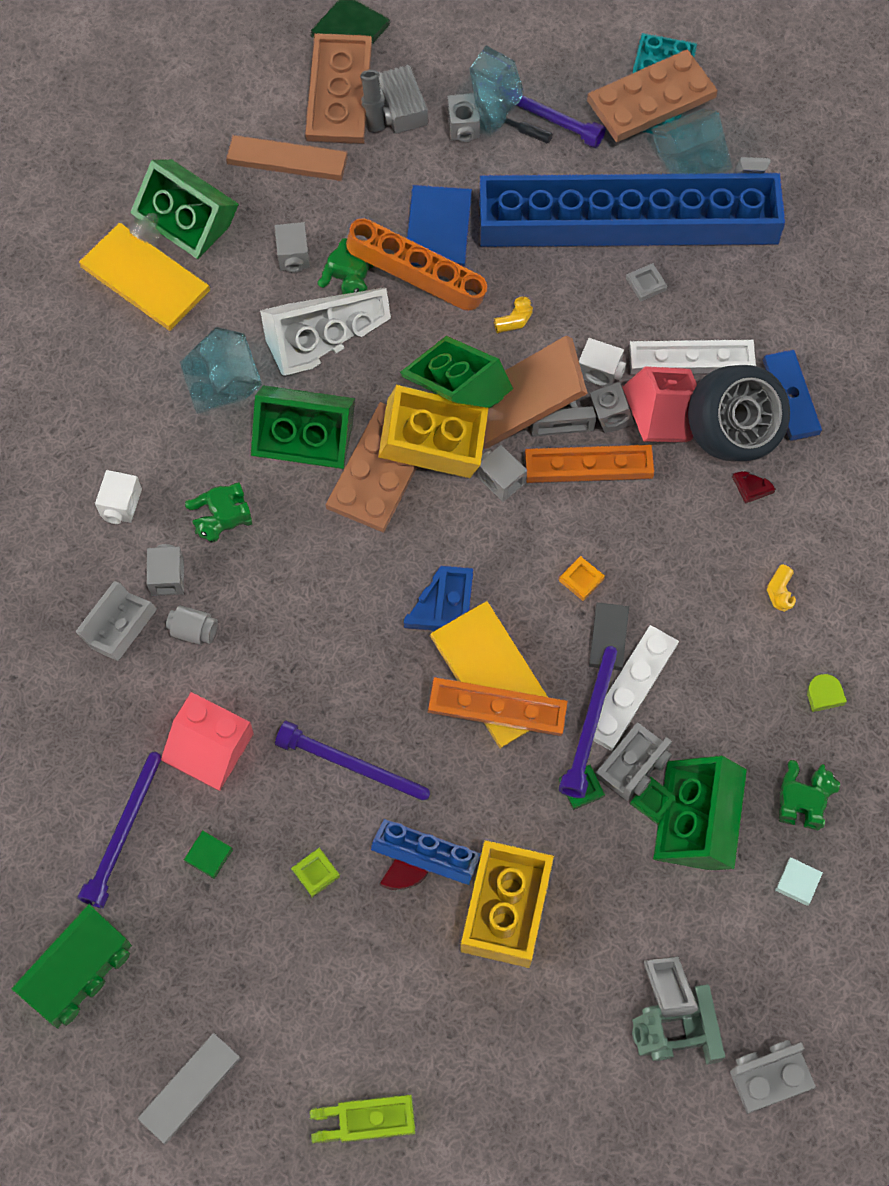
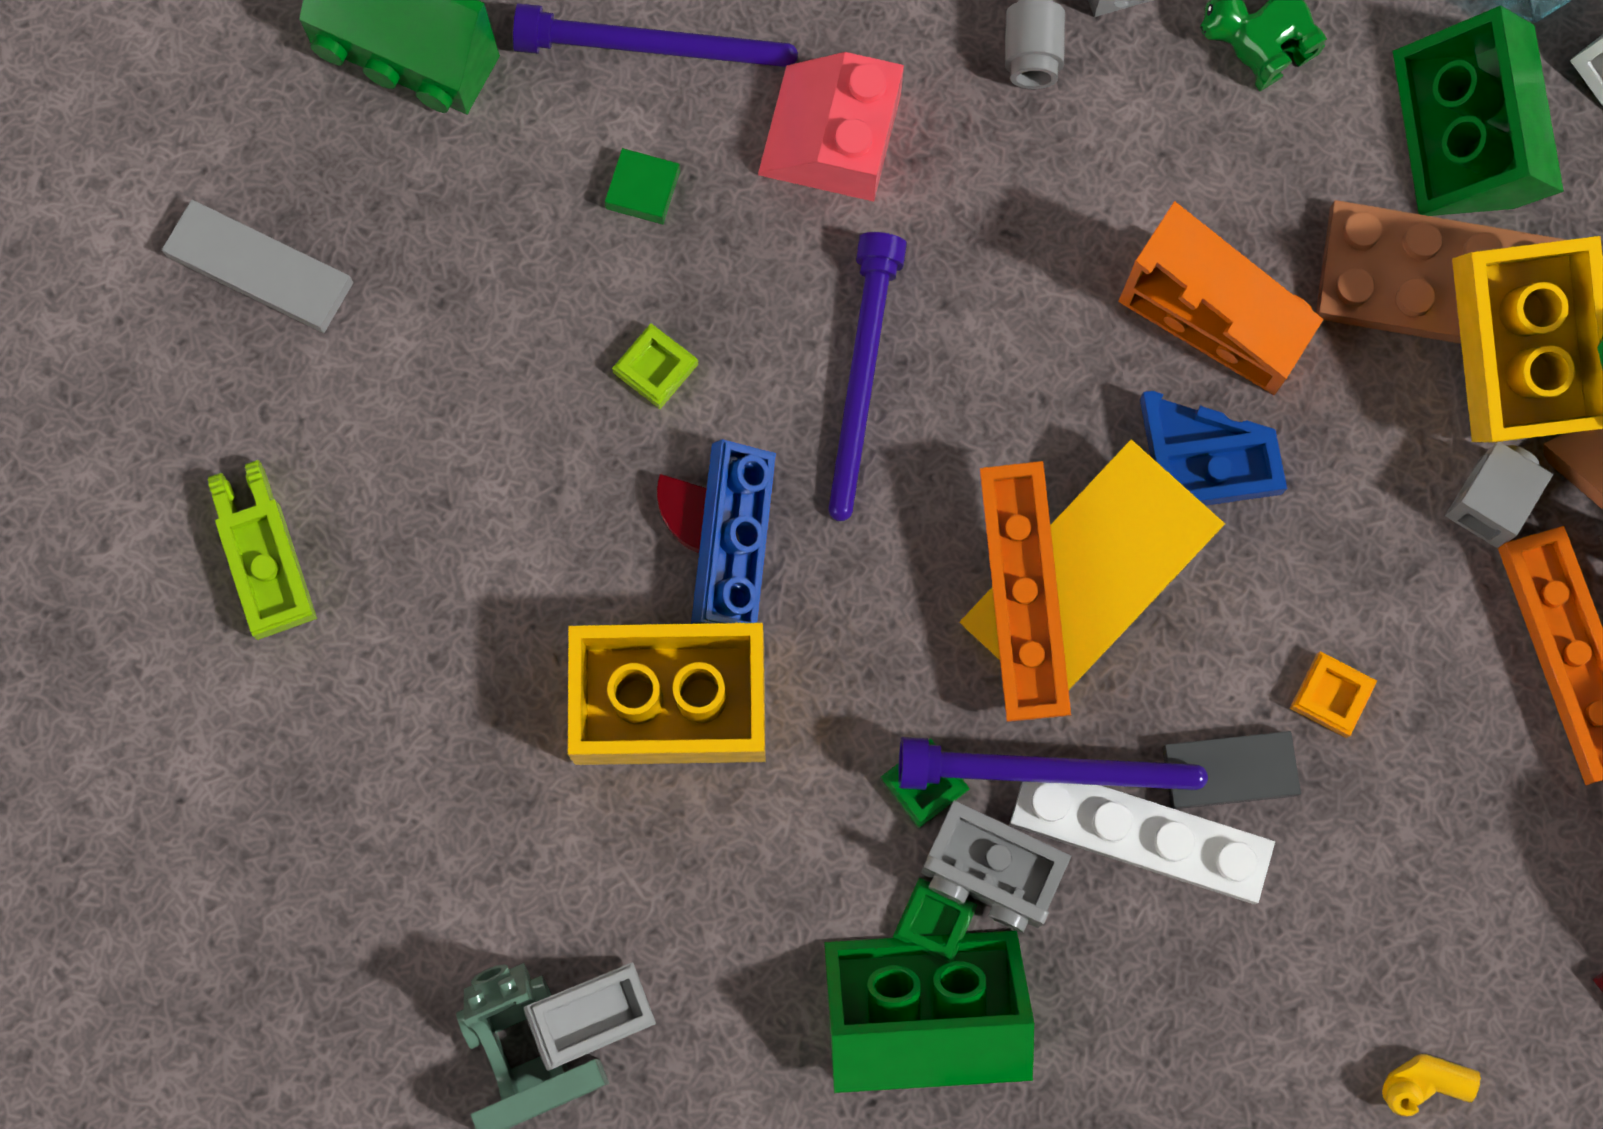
camera: 75 degrees right, 10 degrees up
none -> orange wedge [1118,201,1324,395]

